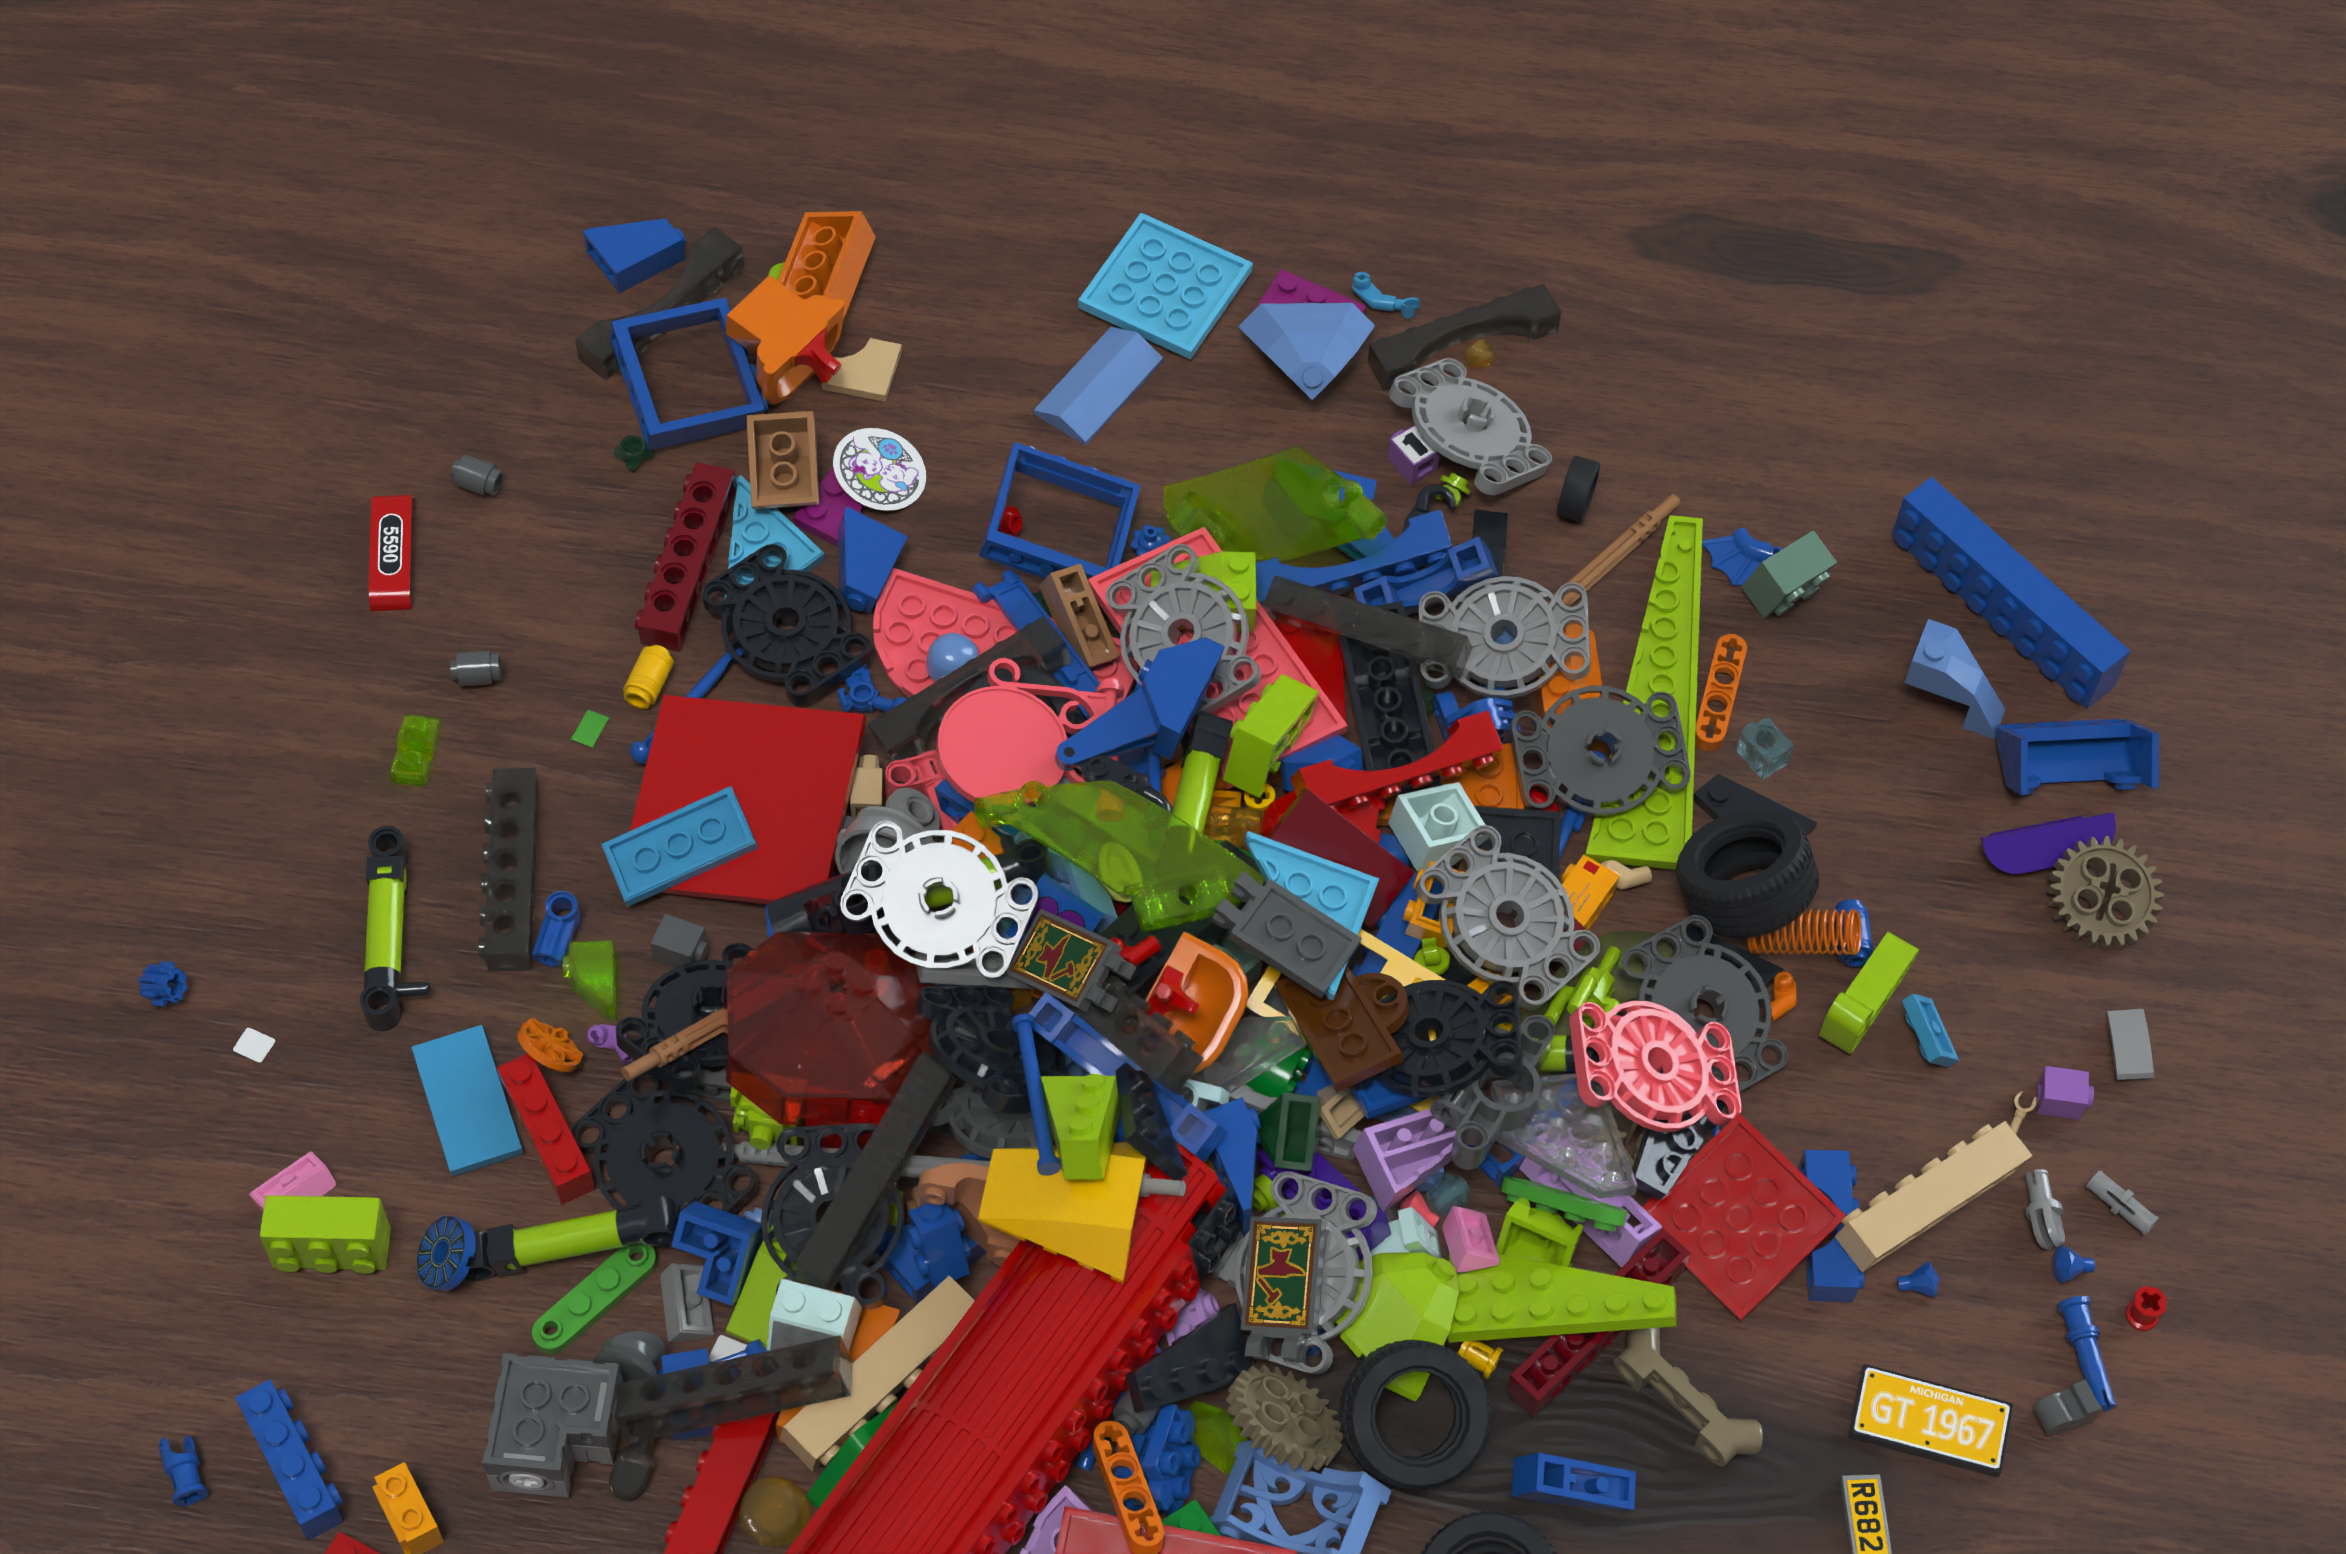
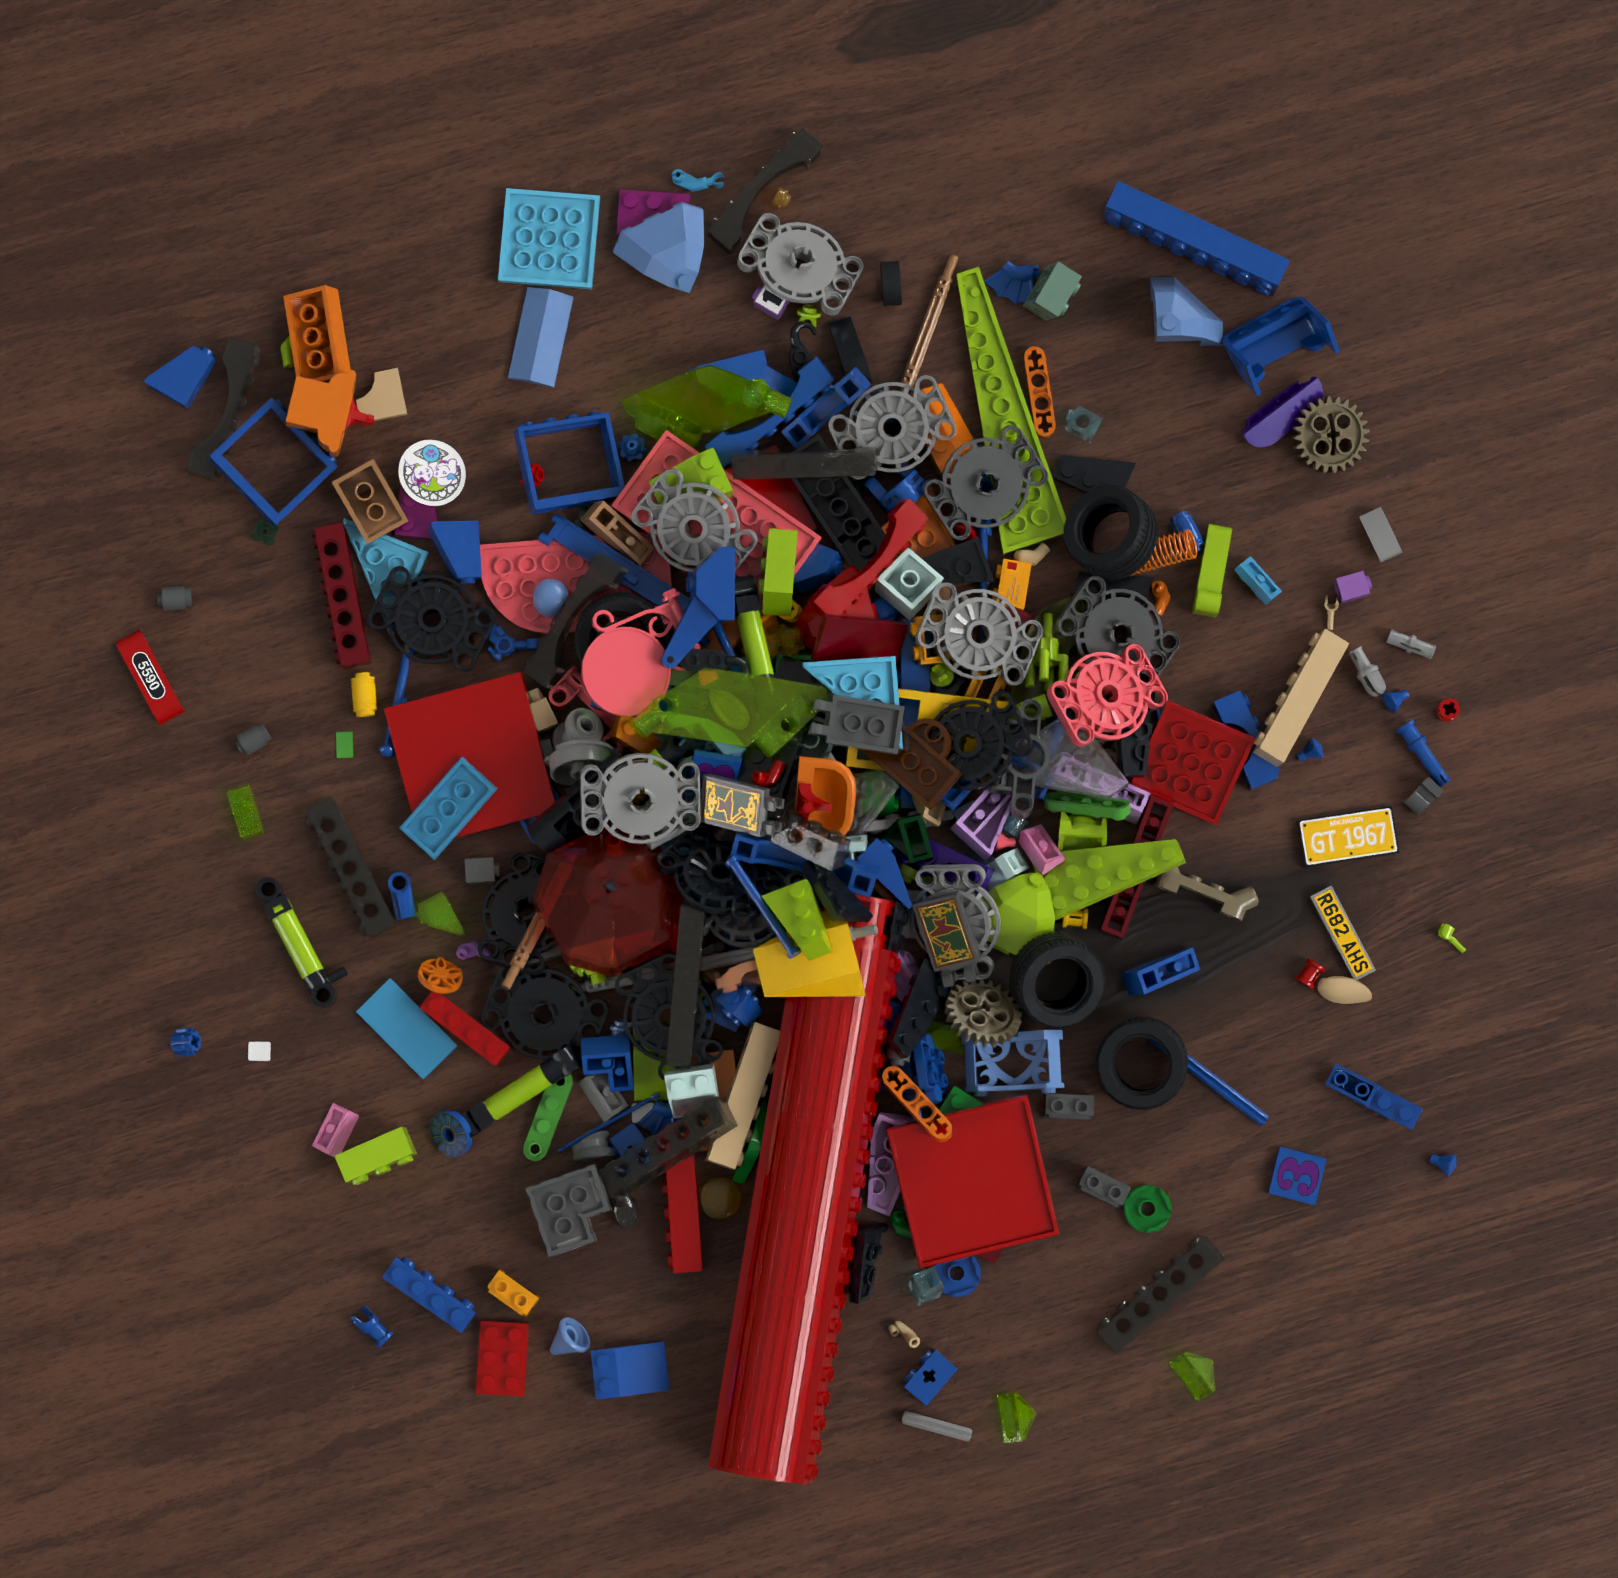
camera: 20 degrees left, 25 degrees up
none -> blue piece [557,1093,660,1153]

